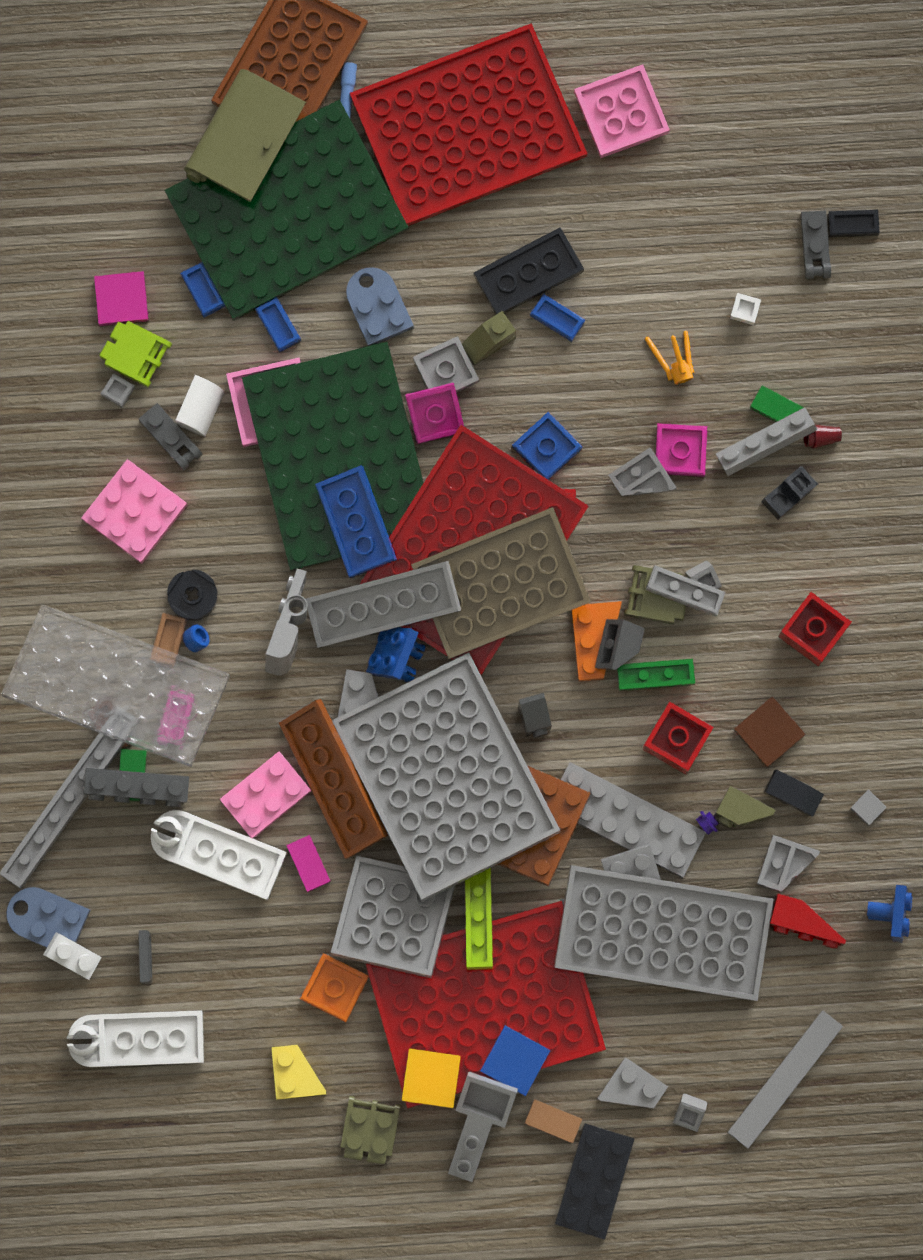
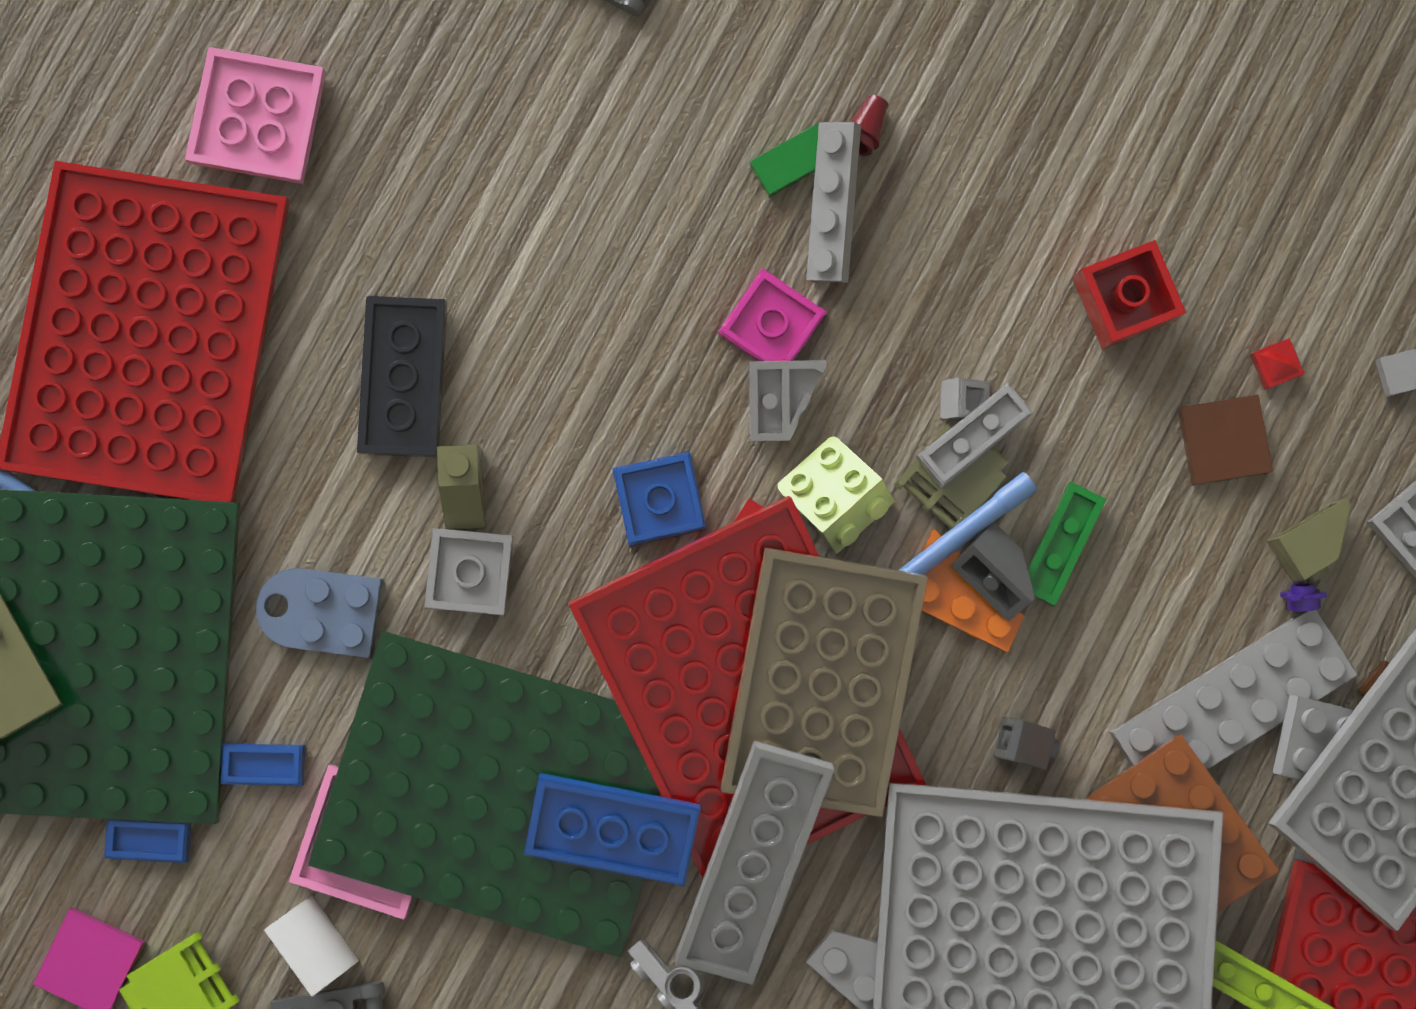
camera: 60 degrees left, 5 degrees up
blue plate [366,627,425,683] -> none
dark pink tile [405,383,464,444] -> none
blue tile [530,294,585,342] -> none
red brick [642,701,714,775] -> none
light orange plant [645,331,695,385] -> none
white plate [730,293,761,325] -> none
black slope [761,466,818,520] -> none
black slope [764,770,824,817] -> none
none -> yellowish green bracket [778,437,895,554]
none -> medium blue piece [899,472,1038,575]
none -> red tile [1250,338,1305,390]

